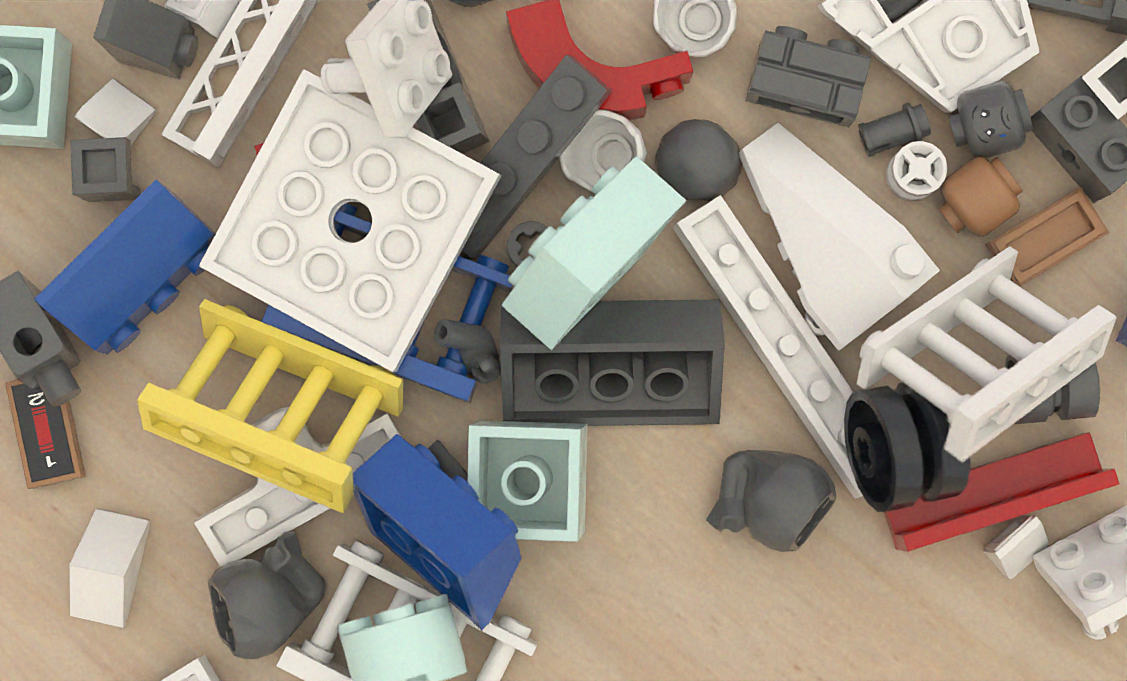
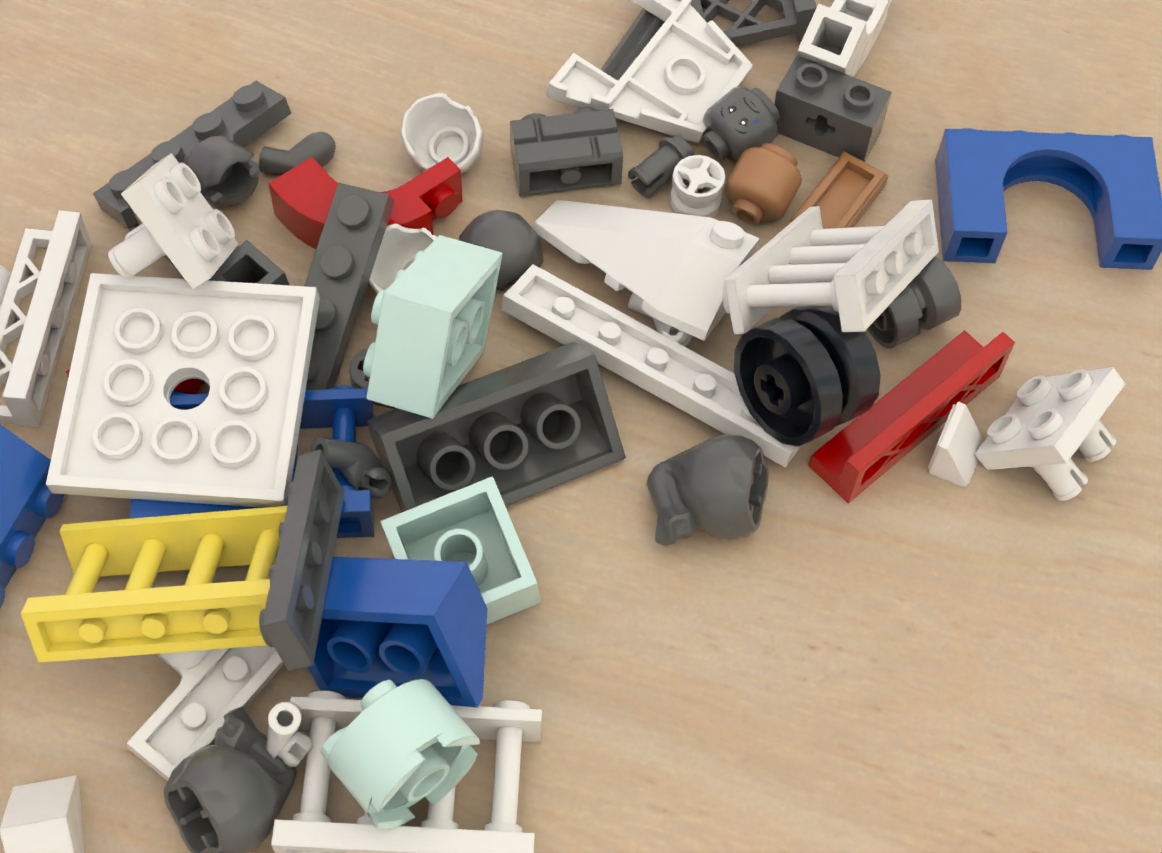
camera: 25 degrees left, 25 degrees down
none -> dark grey plate [259,449,345,671]
none -> white arm [266,701,312,767]

